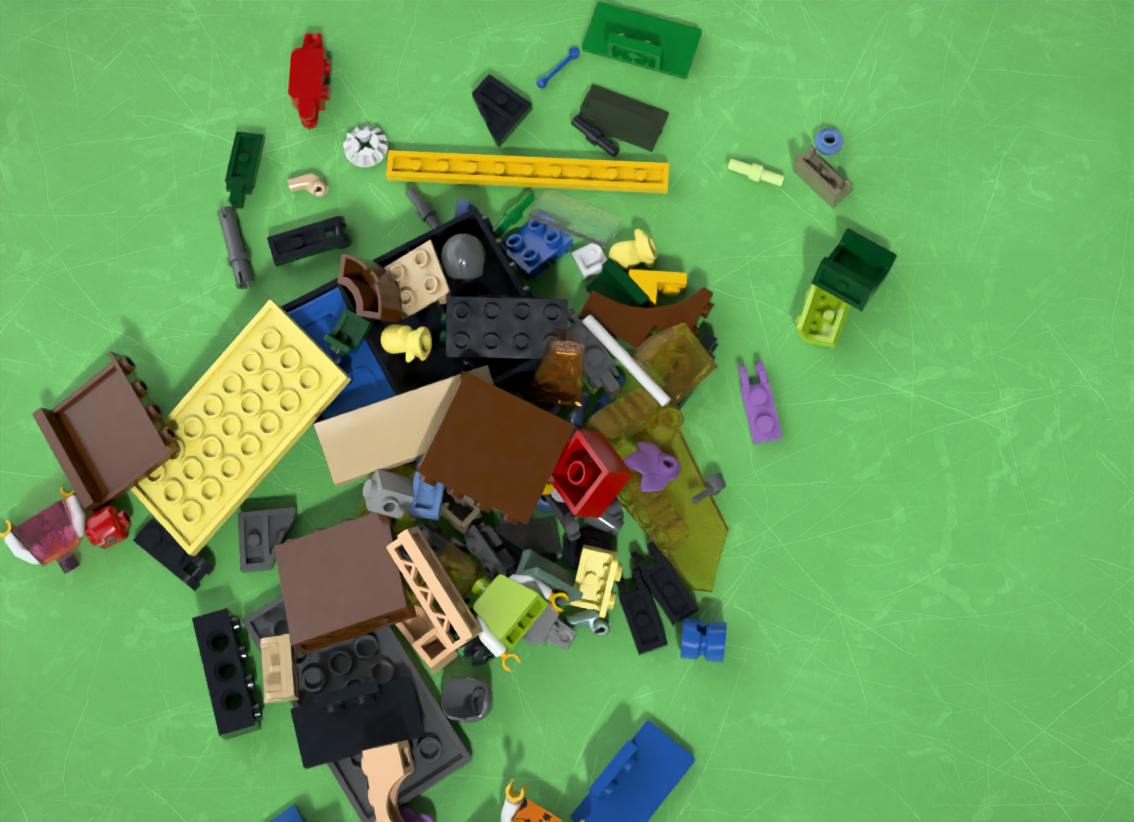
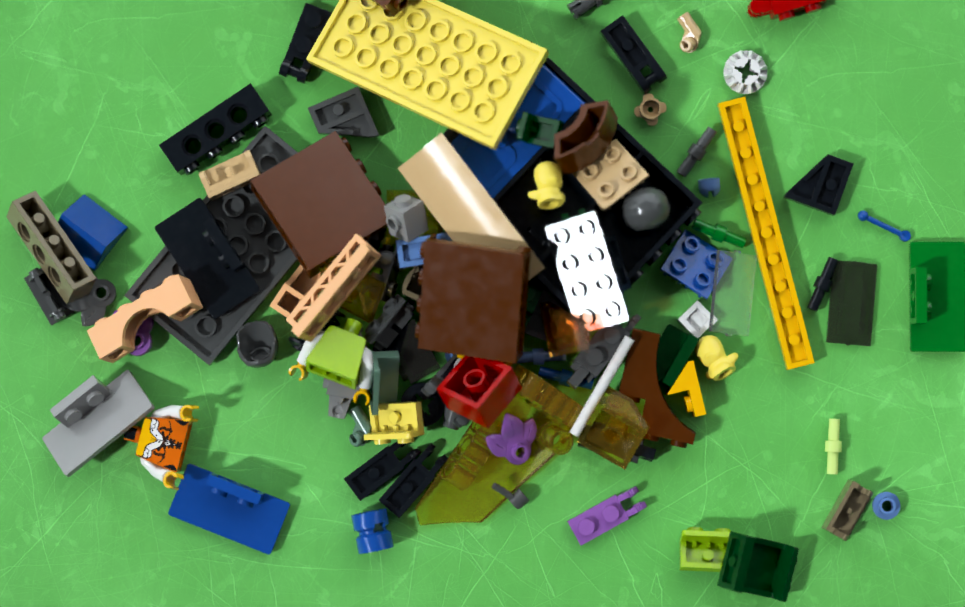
camera: 70 degrees right, 15 degrees up
none -> tan plate [634,93,667,126]

